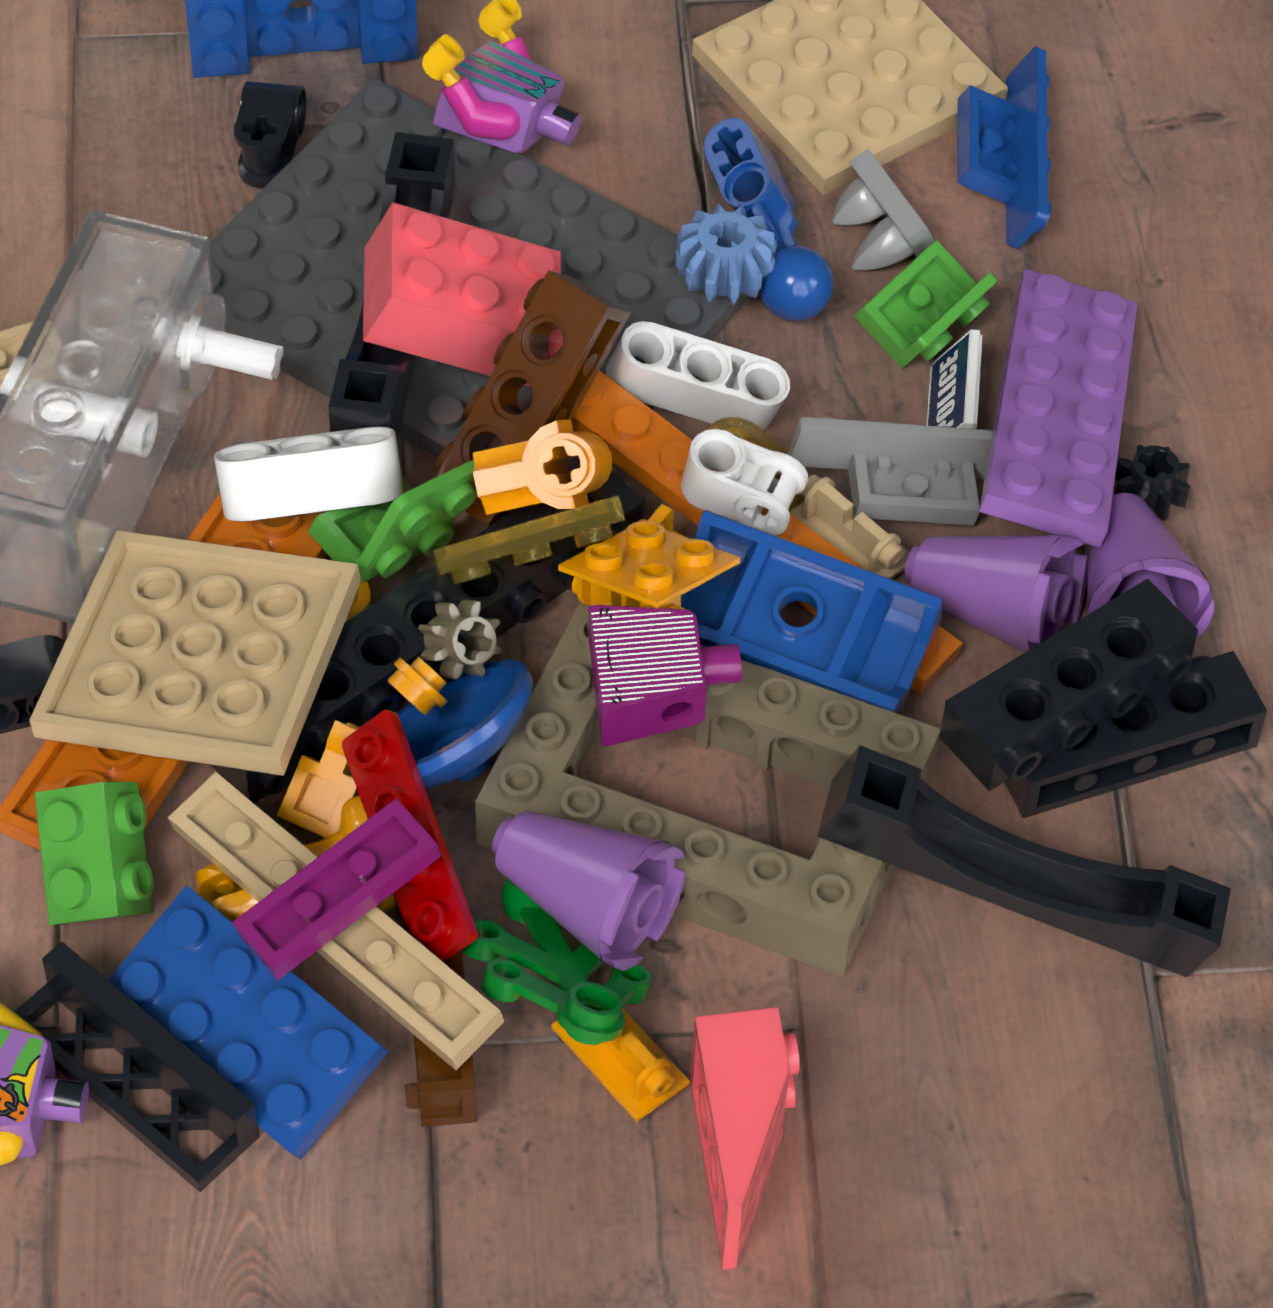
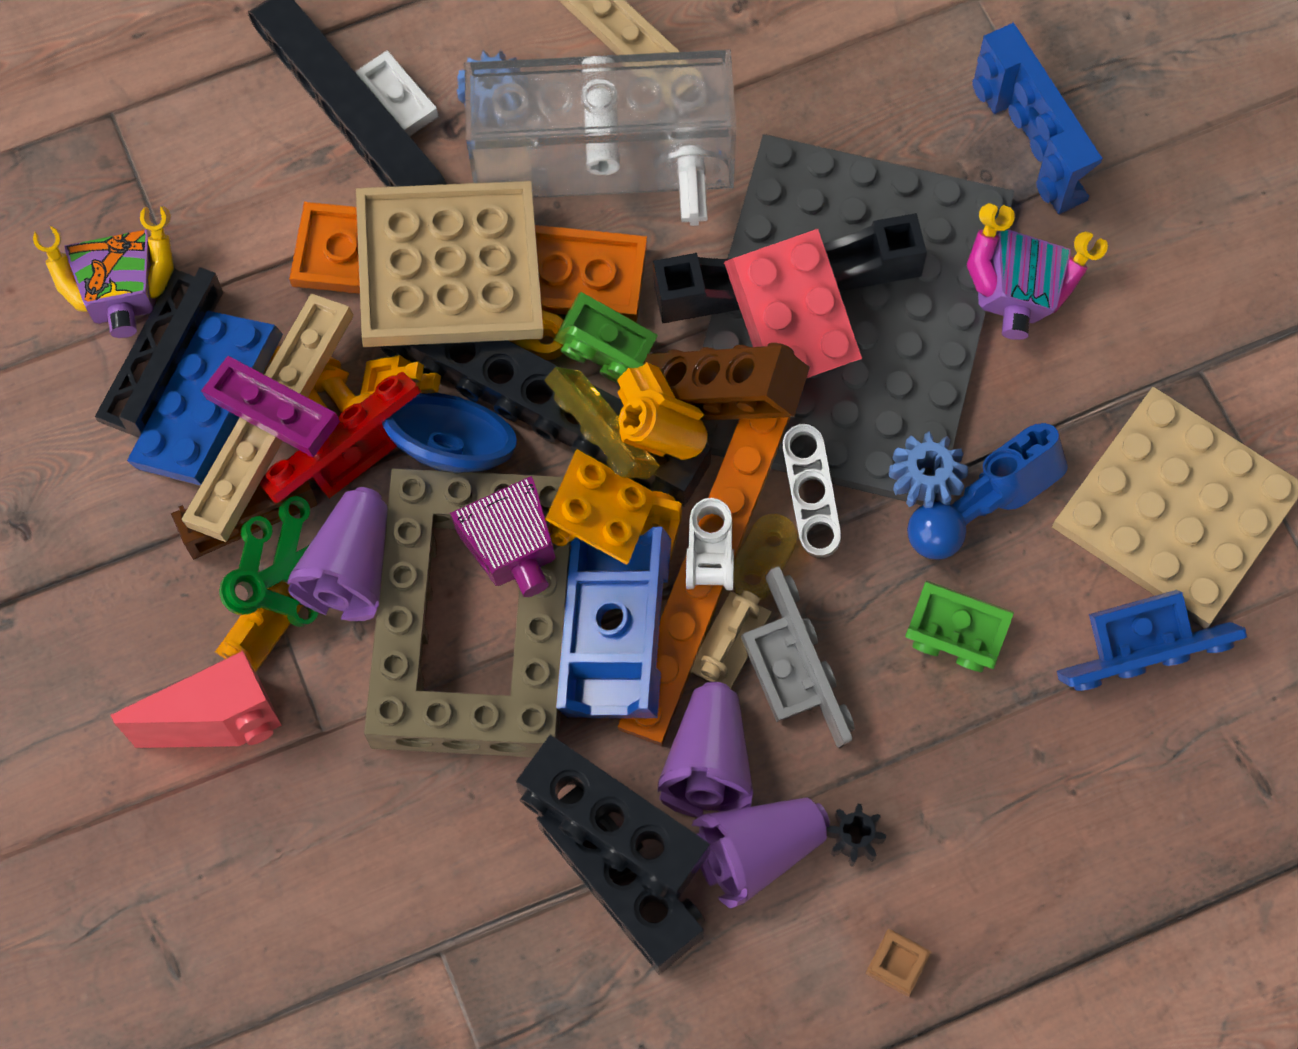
camera: 75 degrees right, 15 degrees up
bright green bracket [34,782,154,925] -> none
white beam [214,427,404,521] -> none
black piece [234,81,307,189] -> none
light orange plate [387,656,448,716] -> none
dark tan gear [418,600,502,679] -> none
black arch [817,745,1231,977] -> none
light grey tile [832,149,934,270] -> none
slope [926,329,983,429] -> none
medium lavender plate [979,269,1137,548] -> none

